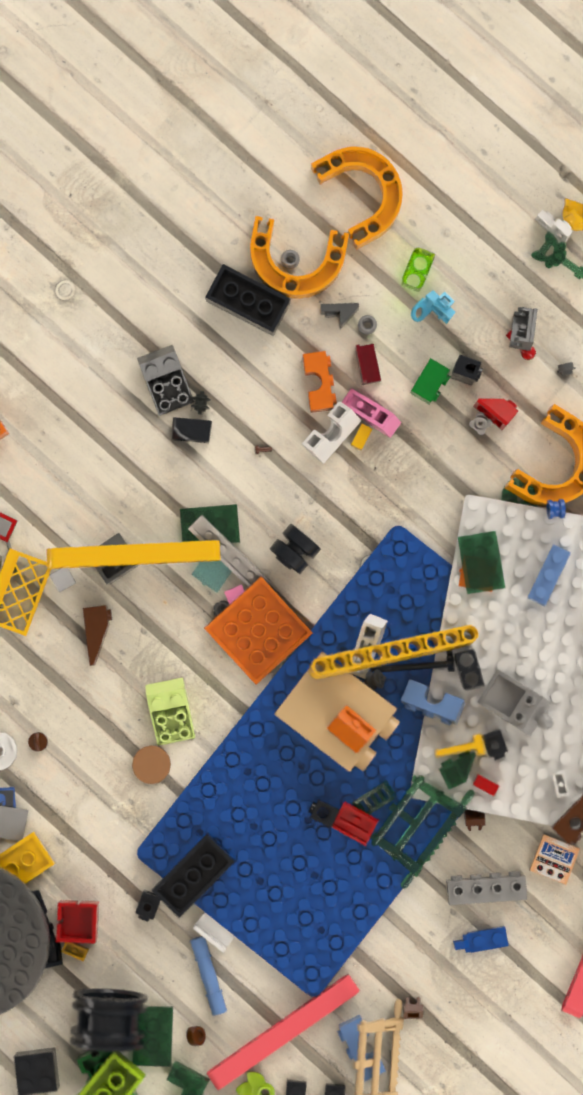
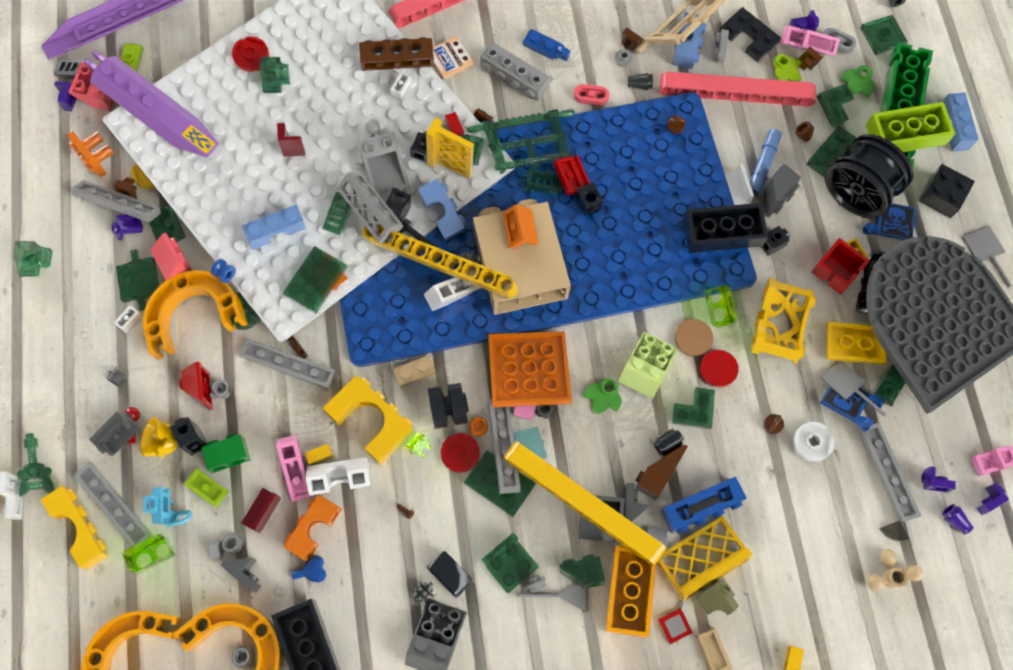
camera: 140 degrees left, 15 degrees down
none -> yellow arch [40,485,109,570]
none -> light grey plate [73,462,153,550]
none -> yellow helmet [140,417,178,458]
none -> lime plate [184,468,229,508]
none -> light grey tile [207,539,223,561]
none -> light grey plate [239,338,336,390]
none -> reddish brown pin [288,335,308,359]
none -> blue rock [291,555,326,583]
none -> clear green slope [322,192,352,236]
none -> yellow arch [323,375,414,466]
none -> light grey fence [336,172,403,243]
none -> tan plate [393,355,436,388]
none -> clear neon green tile [406,432,432,458]
none -> red tile [440,433,480,473]
none -> orange plate [469,417,488,437]
none -> clear green bracket [481,532,539,593]
none -> light grey piece [516,580,587,611]
none -> light grey plate [525,575,546,593]
none -> clear green slope [558,555,605,589]
none -> coral plate [574,84,609,106]
none -> bright green plate [583,378,622,414]
none -> light orange brick [604,545,656,638]
none -> light grey plate [615,50,632,67]
none -> dark grey slope [624,483,650,522]
none -> pearl dark grey cone [628,73,653,90]
none -> black brick [653,429,684,456]
none -> blue brick [660,476,747,534]
none -> reddish brown tile [667,115,686,134]
none -> clear green plate [672,387,715,429]
none -> red tile [700,350,739,388]
none -> clear neon green piece [704,285,737,328]
none -> light grey plate [714,29,729,63]
none -> yellow fence [751,278,816,364]
none -> dark grey slope [763,164,801,217]
none -> flag [863,203,914,240]

